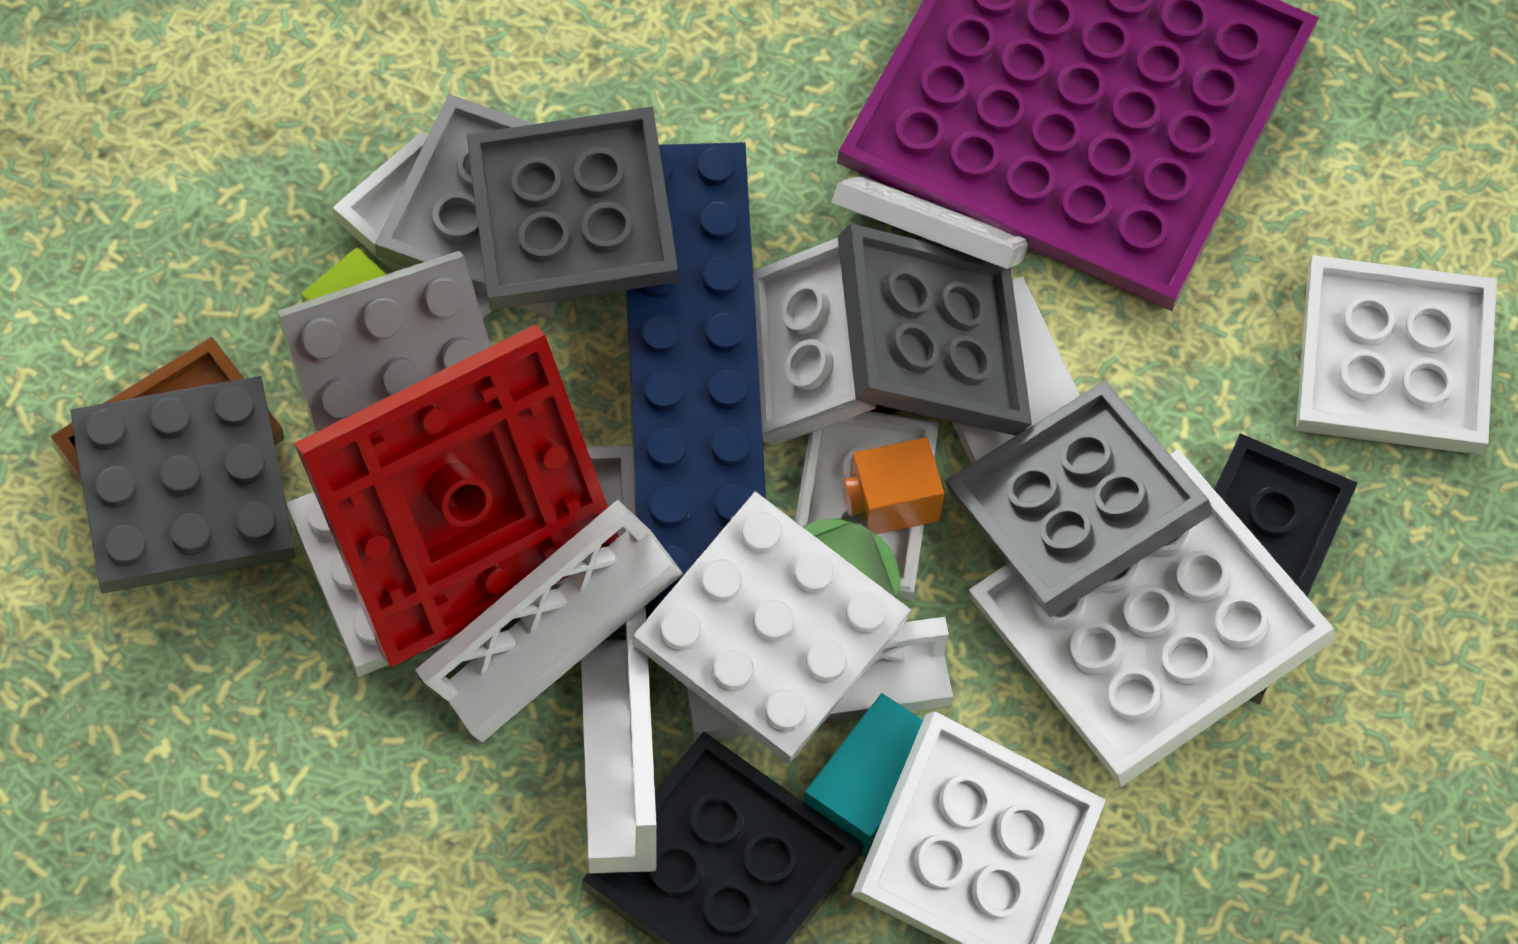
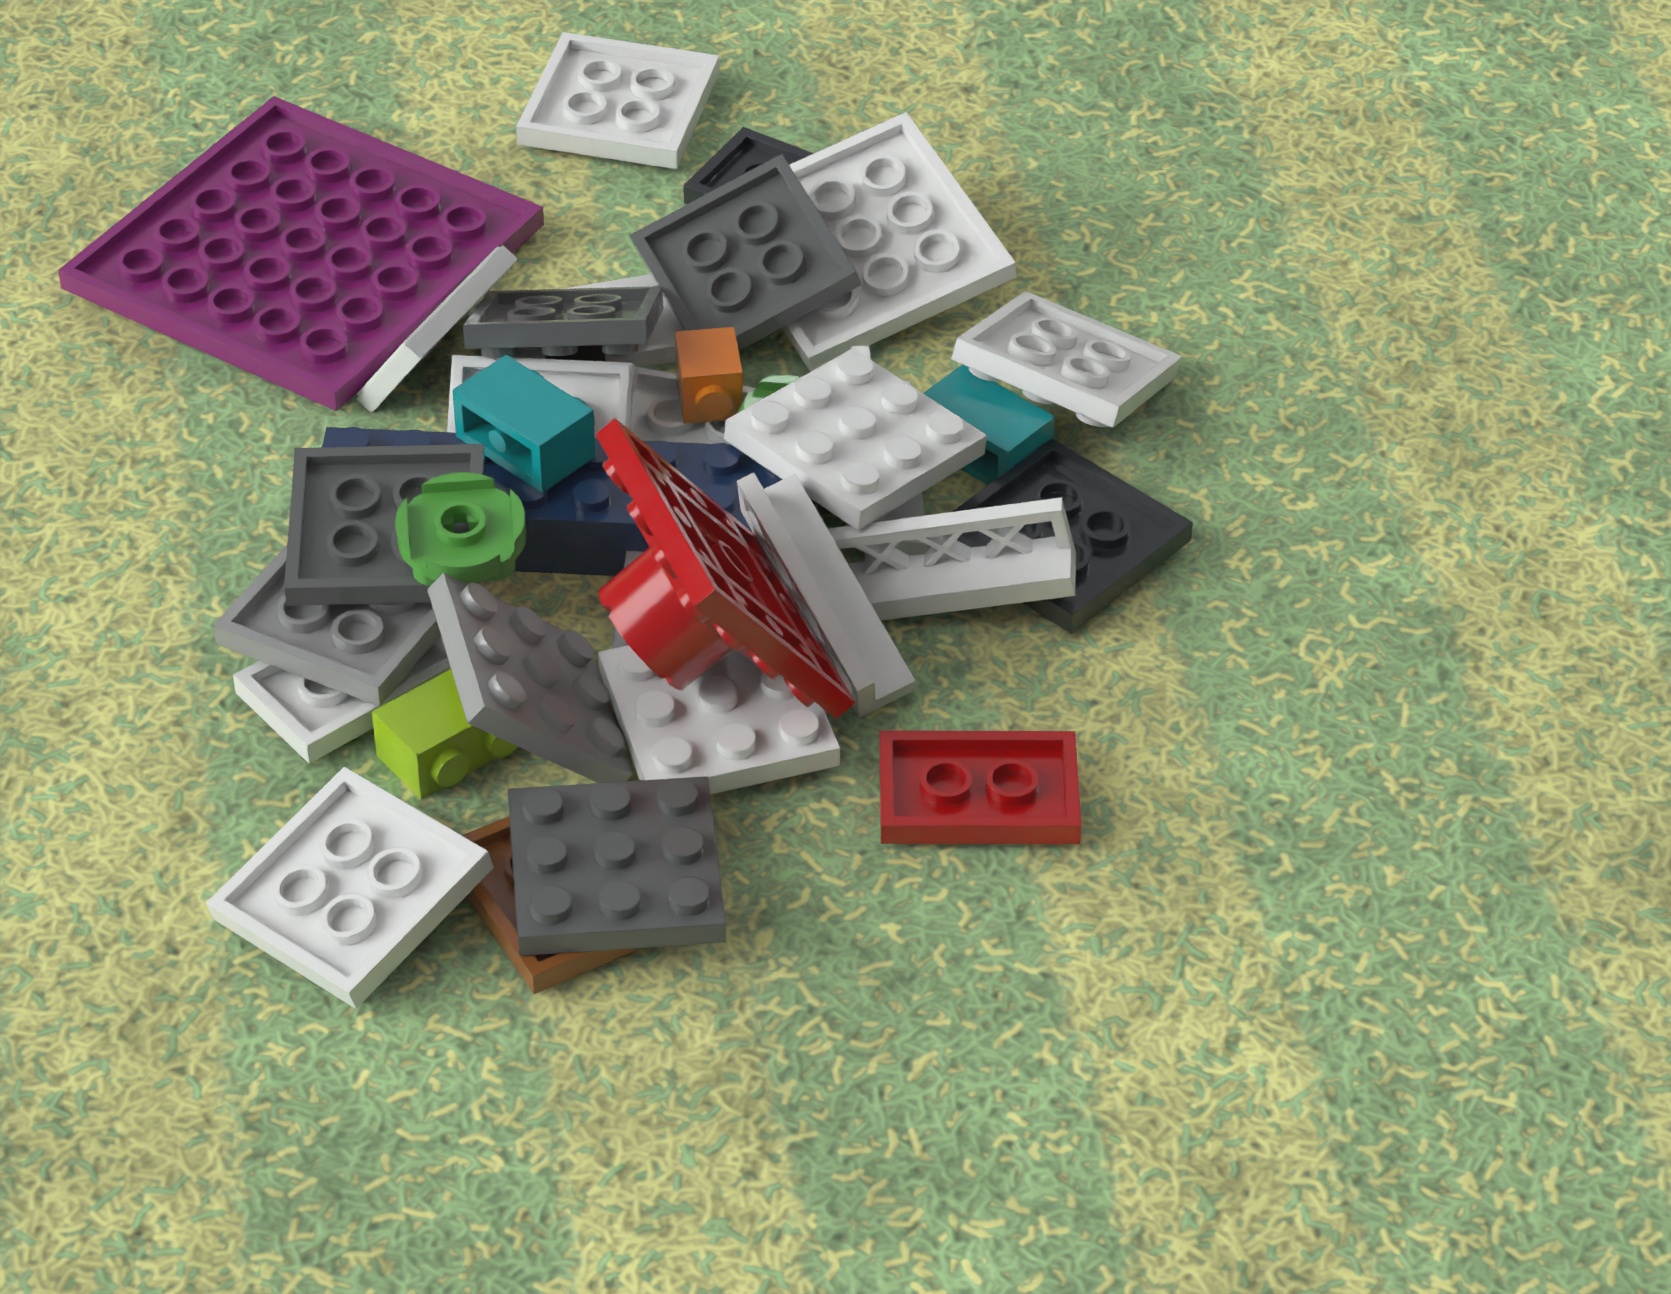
camera: 80 degrees left, 20 degrees down
none -> white plate [206,767,494,1009]
none -> bright green plate [395,472,526,586]
none -> teal brick [452,355,596,493]
none -> red plate [879,730,1082,844]

